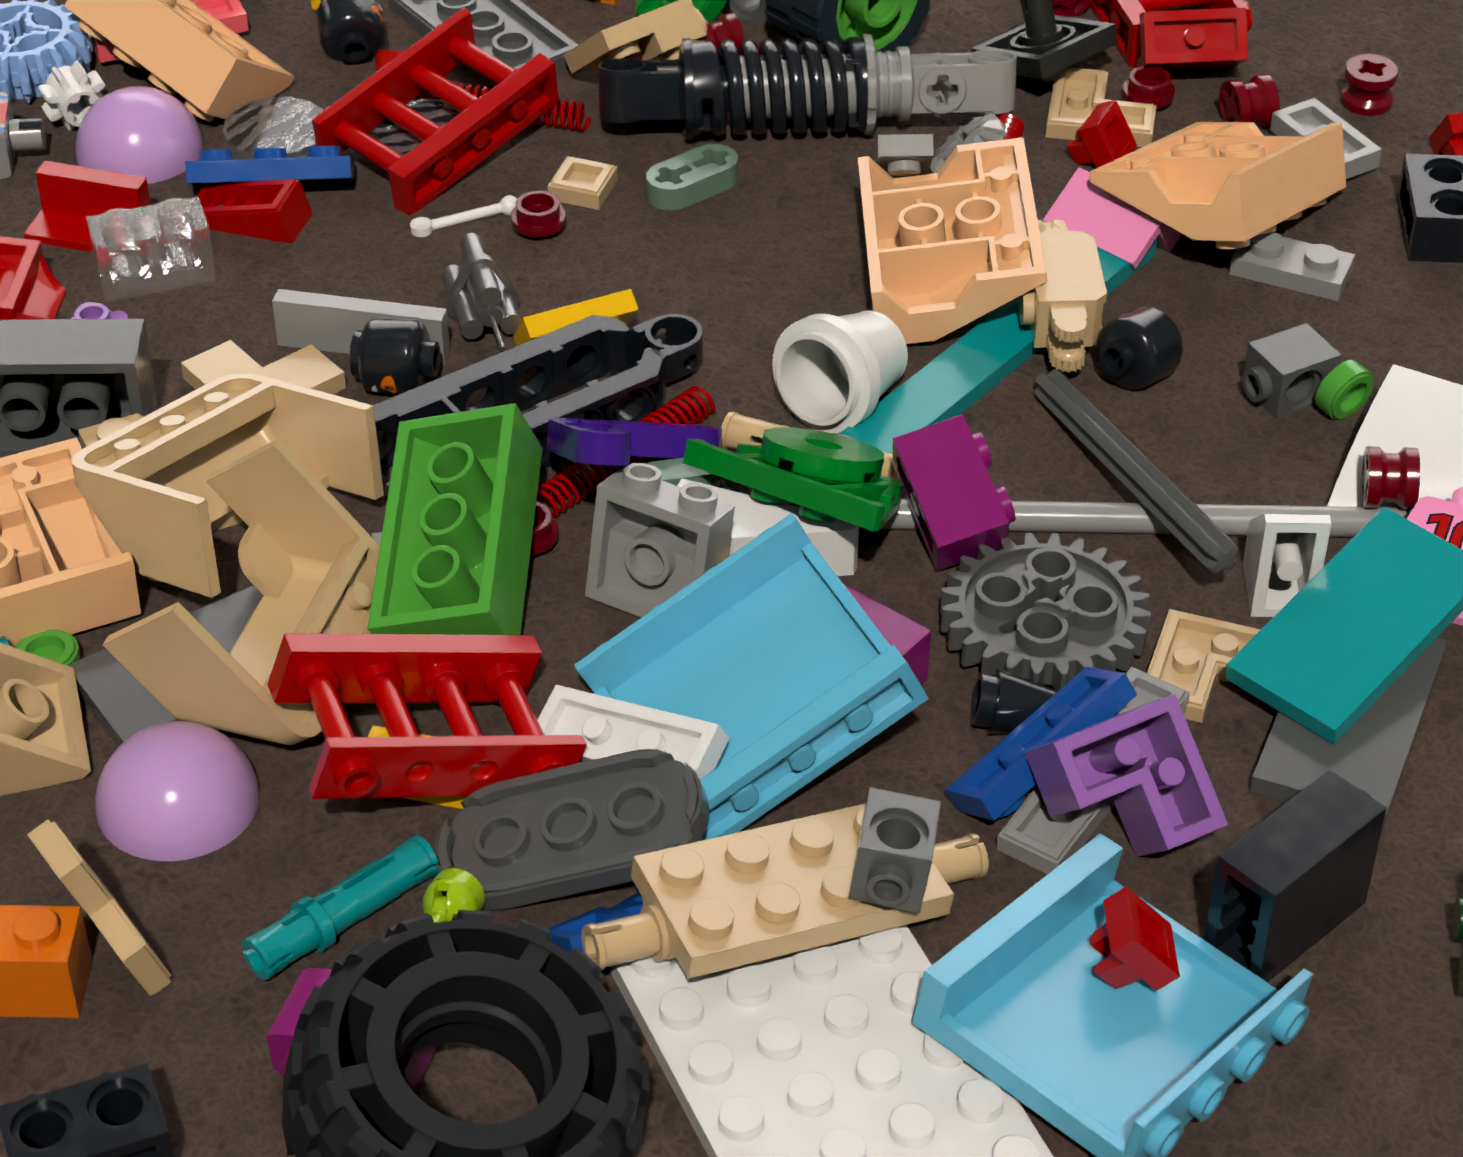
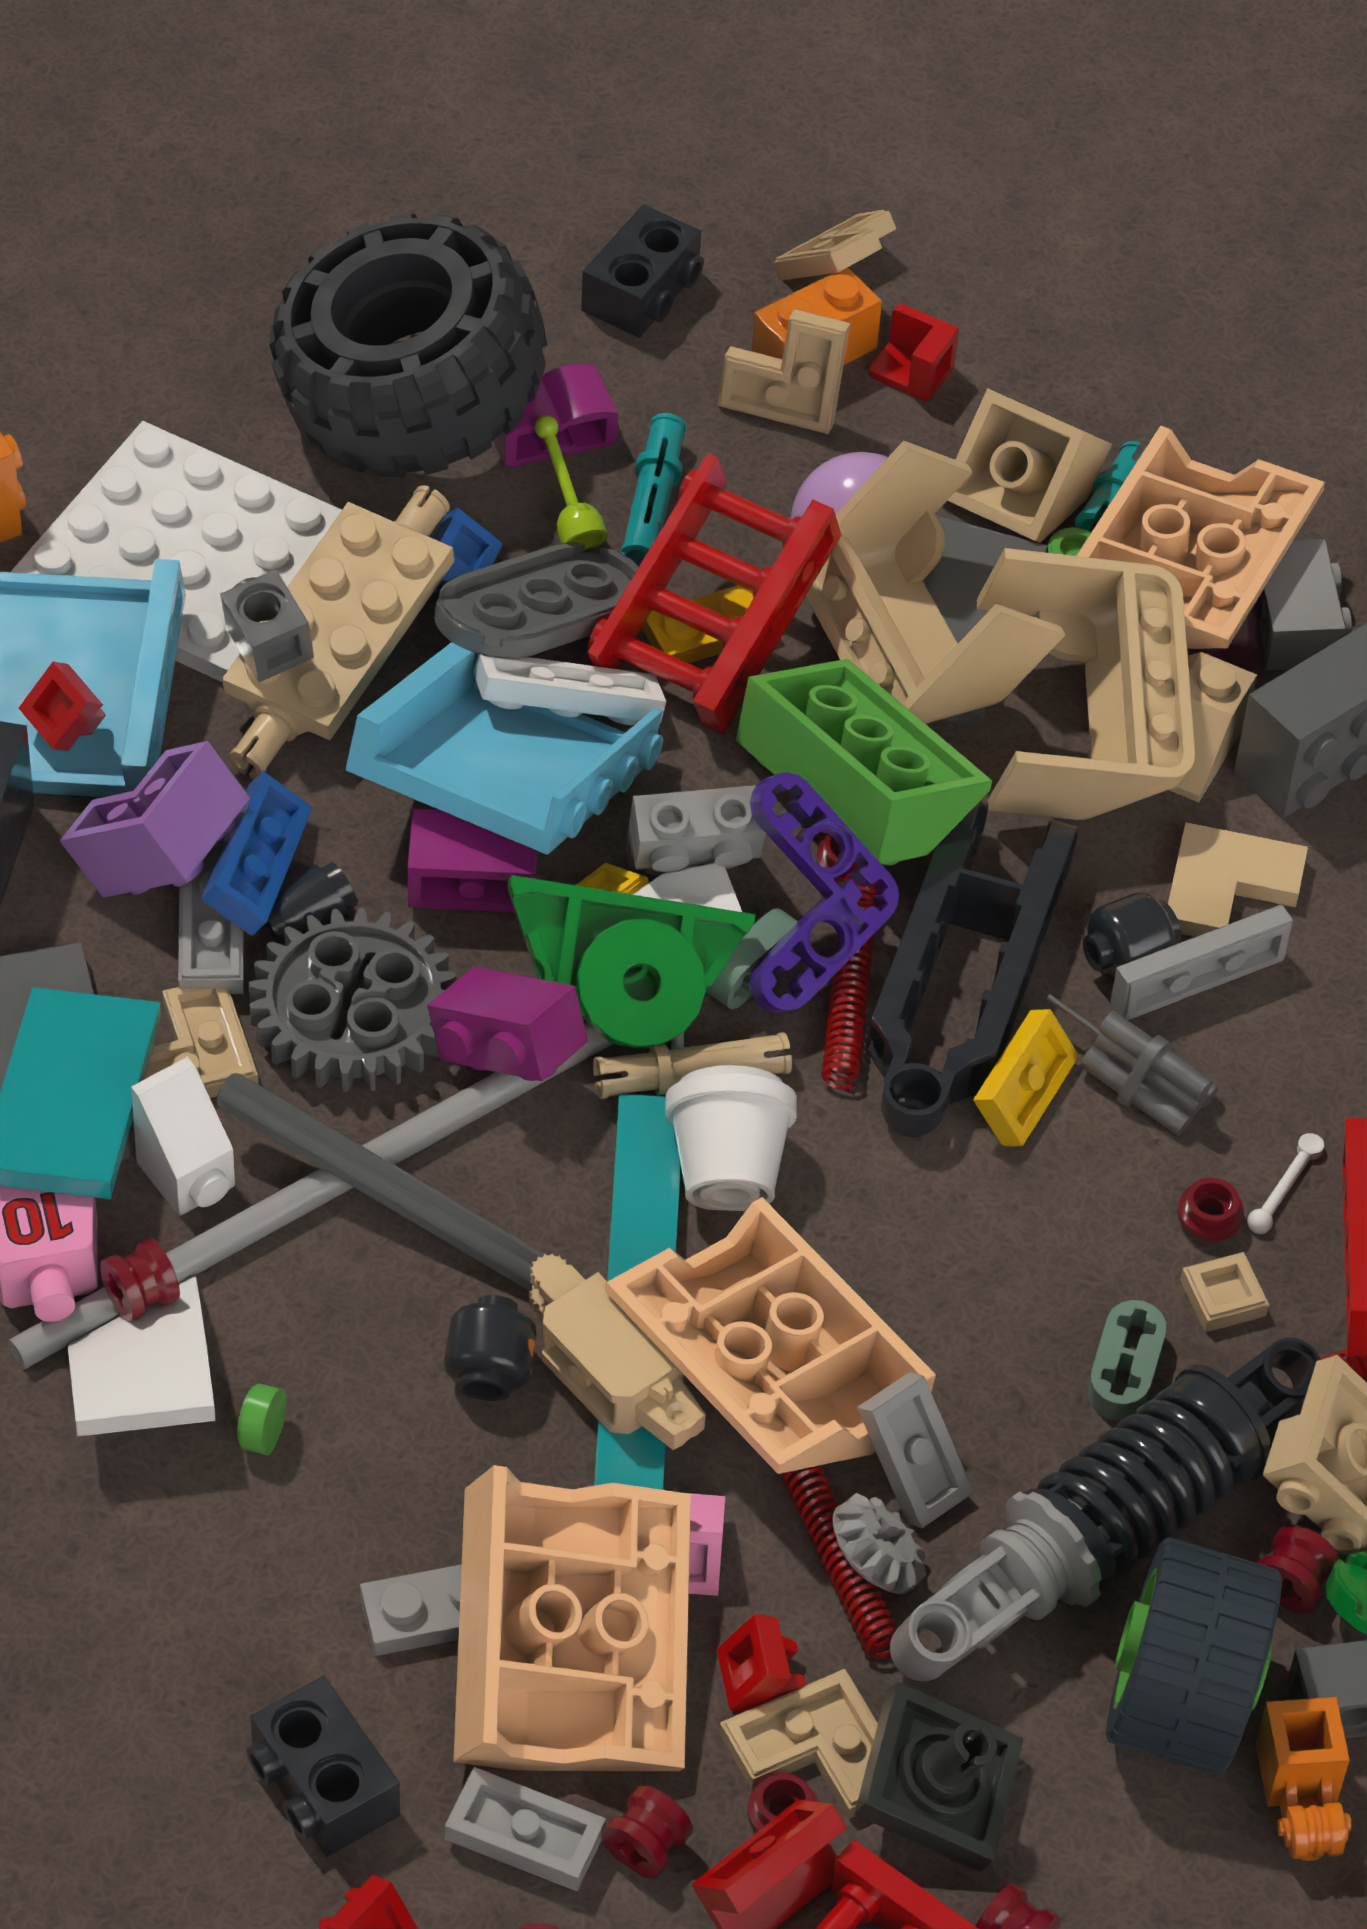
camera: 140 degrees right, 10 degrees up
dark grey brick [1242,323,1342,420] -> none

